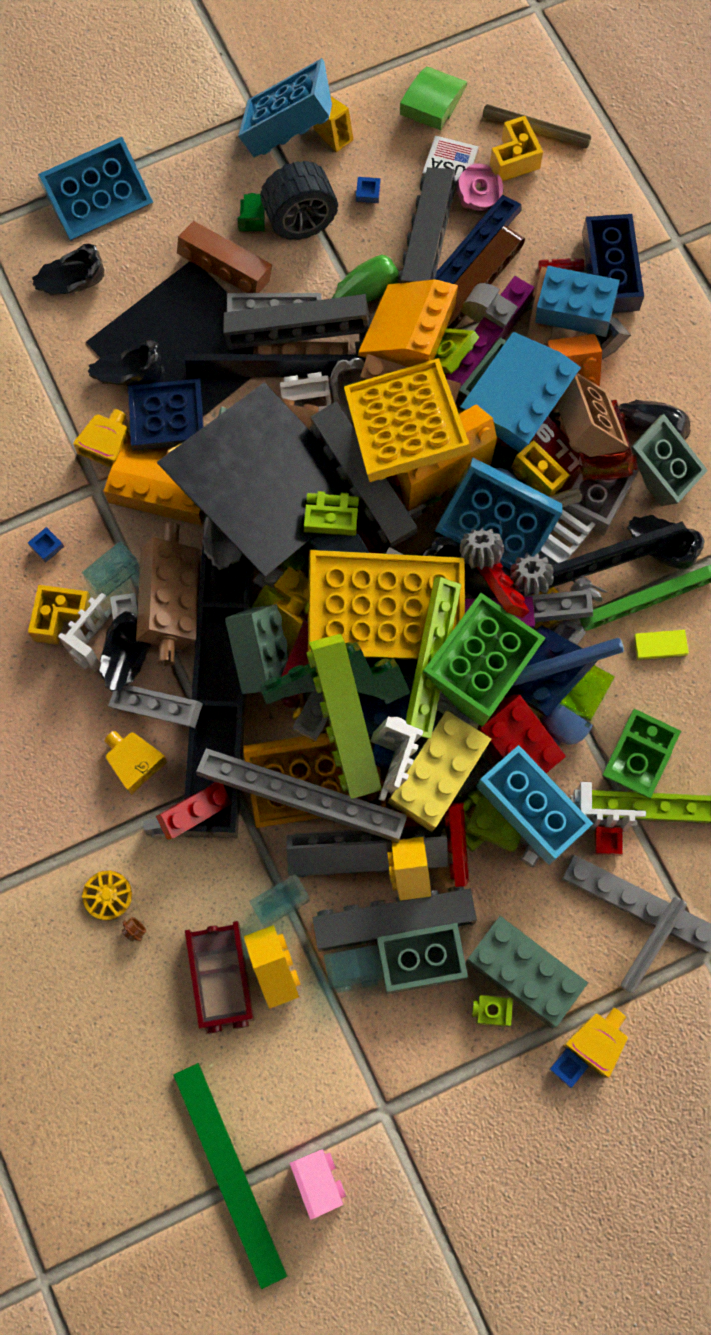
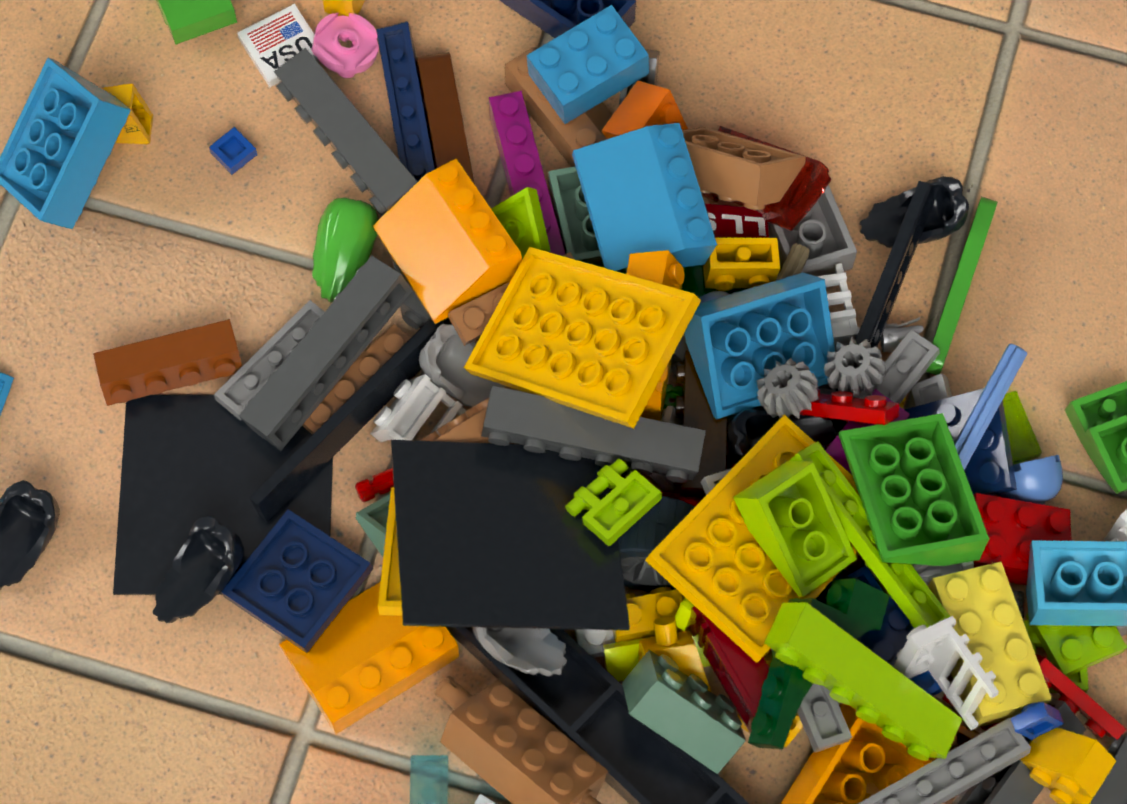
camera: 50 degrees left, 5 degrees down
yellow torso [73,409,130,468] -> none
green window [237,193,265,232] -> none
black wheel [260,161,338,240] -> none
light grey brick [460,283,518,329] -> none
red axle [538,258,584,273] -> none
black hair [615,399,691,440] -> none
sand green slope [631,414,708,506] -> none
neon yellow tile [634,630,689,660] -> none
none -> lime slope [733,461,857,597]
none -> blue plate [1010,702,1064,740]

